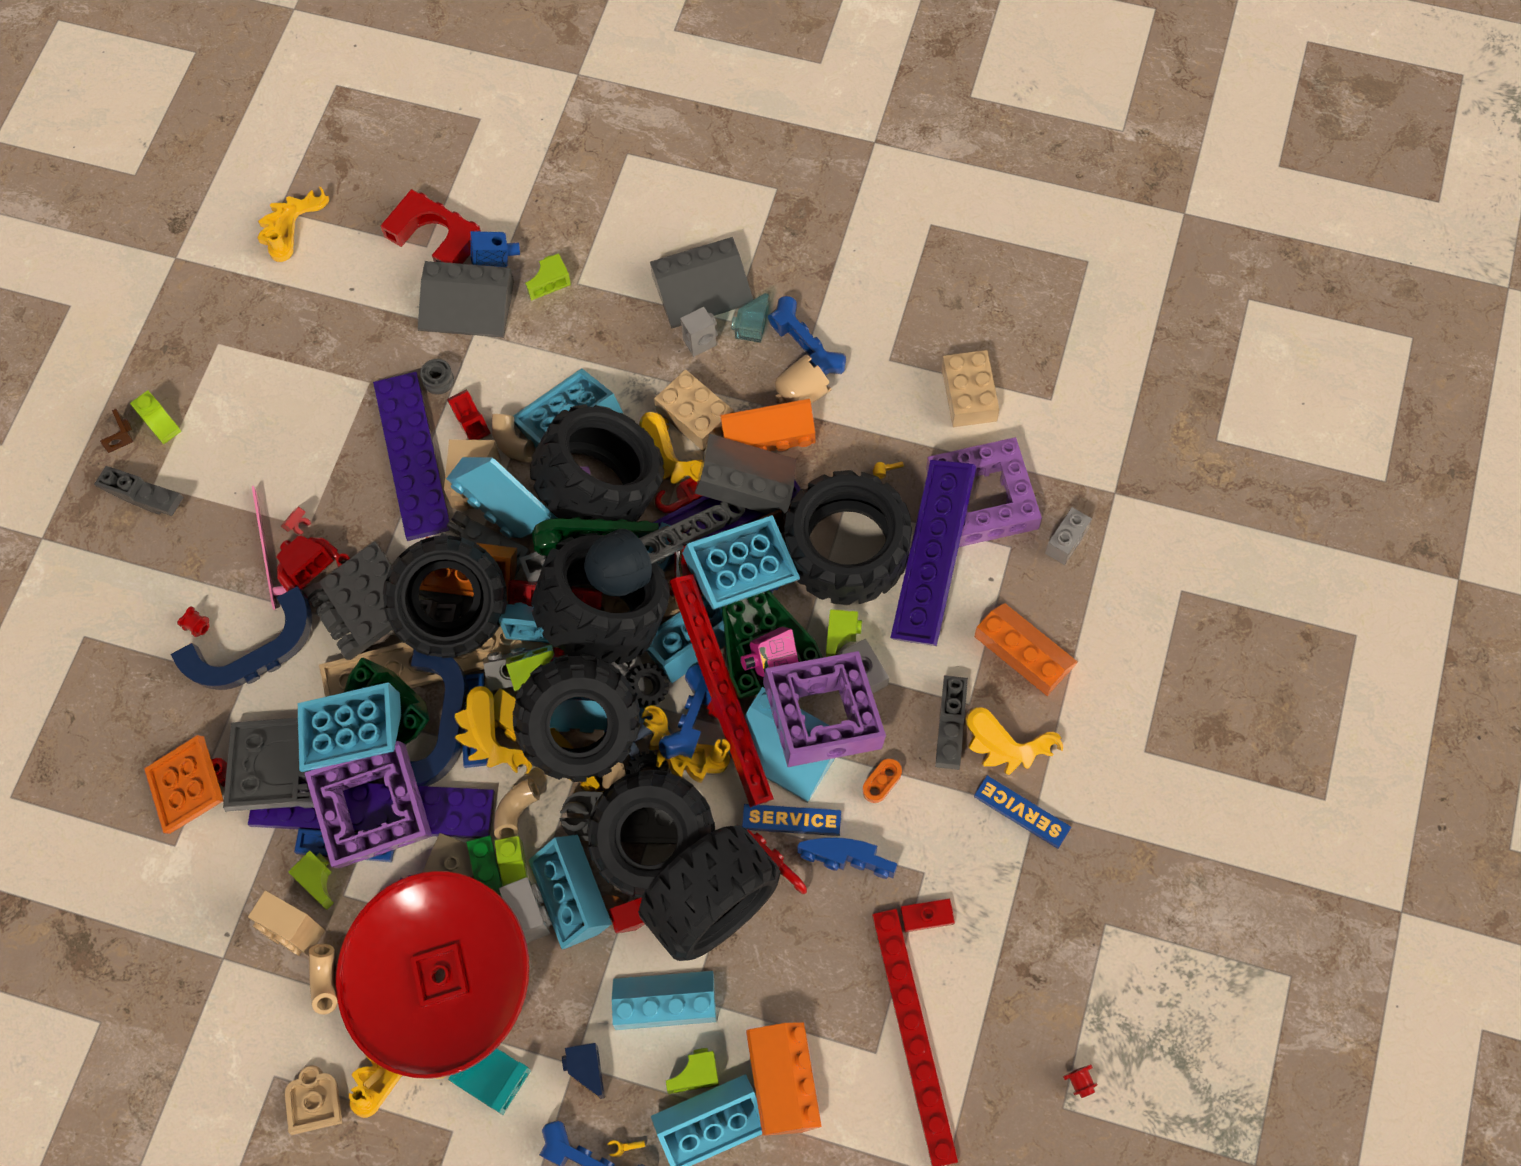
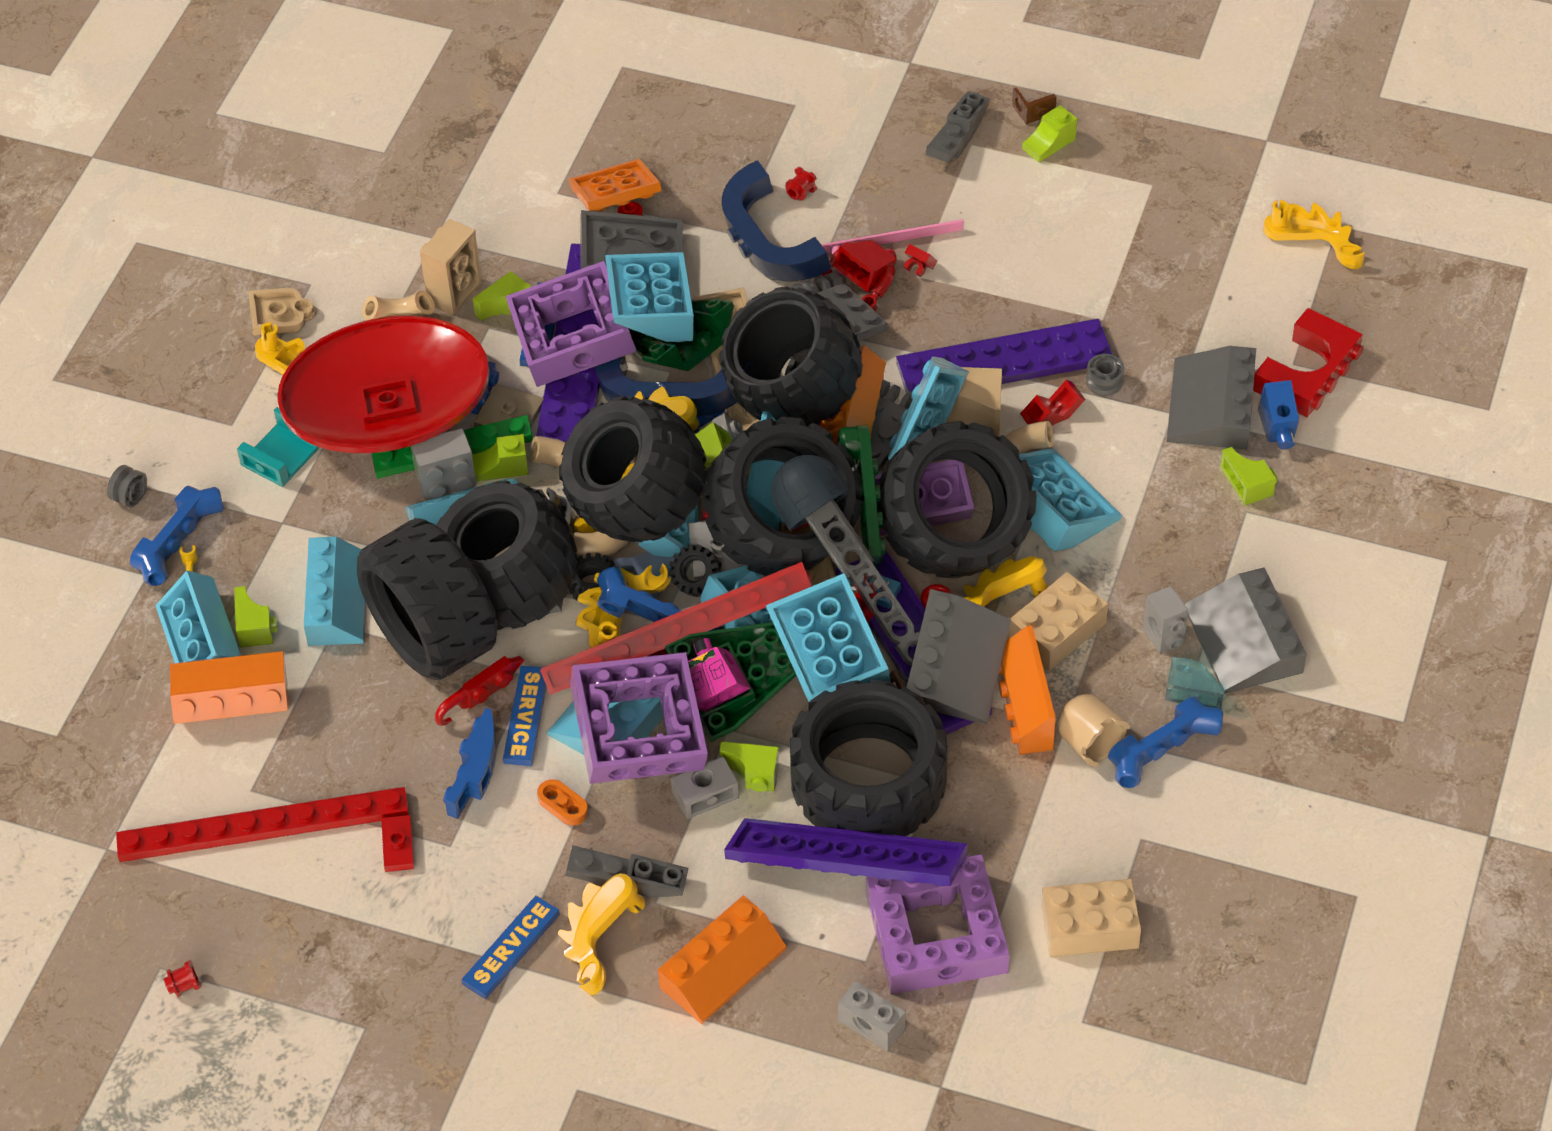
camera: 90 degrees right, 15 degrees down
dark blue slope [562,1043,605,1099] -> none
yellow hand [873,462,904,479] -> none

